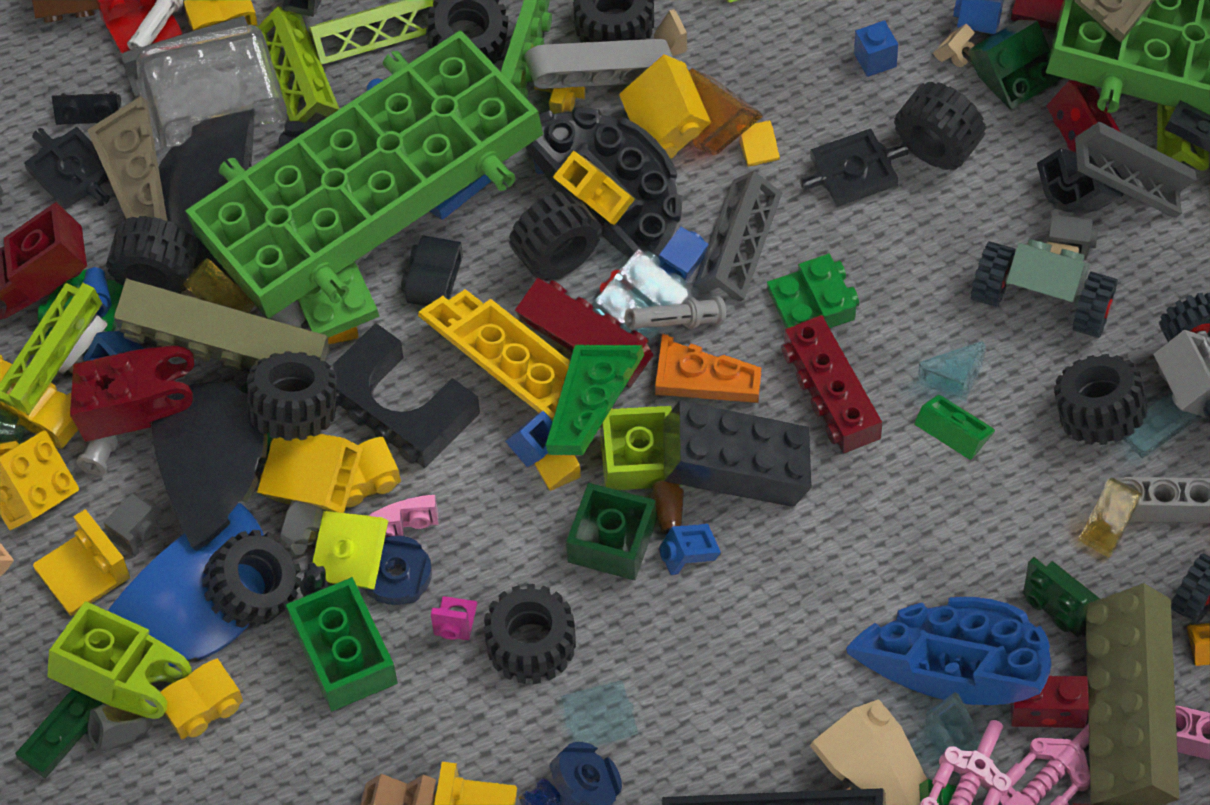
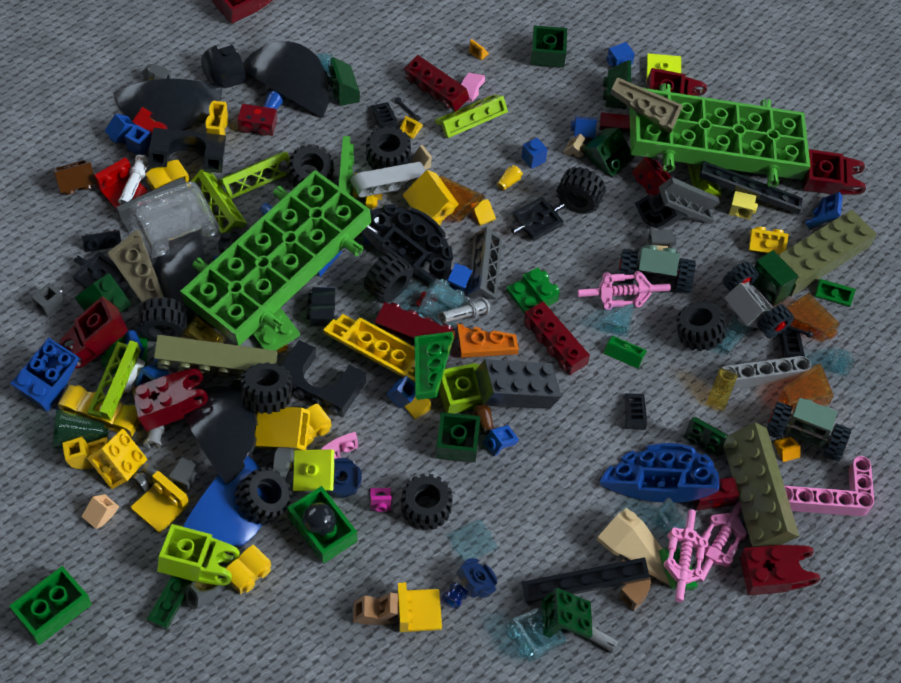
camera: 20 degrees left, 0 degrees up
black axle [300,563,329,597] -> none
yellow brick [553,151,635,225] -> none
none -> dark green slope [75,273,132,314]
none -> dark grey wheel [132,464,157,493]
none -> black hair [302,503,336,536]
none -> yellow cone [497,165,523,191]
none -> bright pink bar [577,271,671,310]
none -> black slope [624,393,647,430]

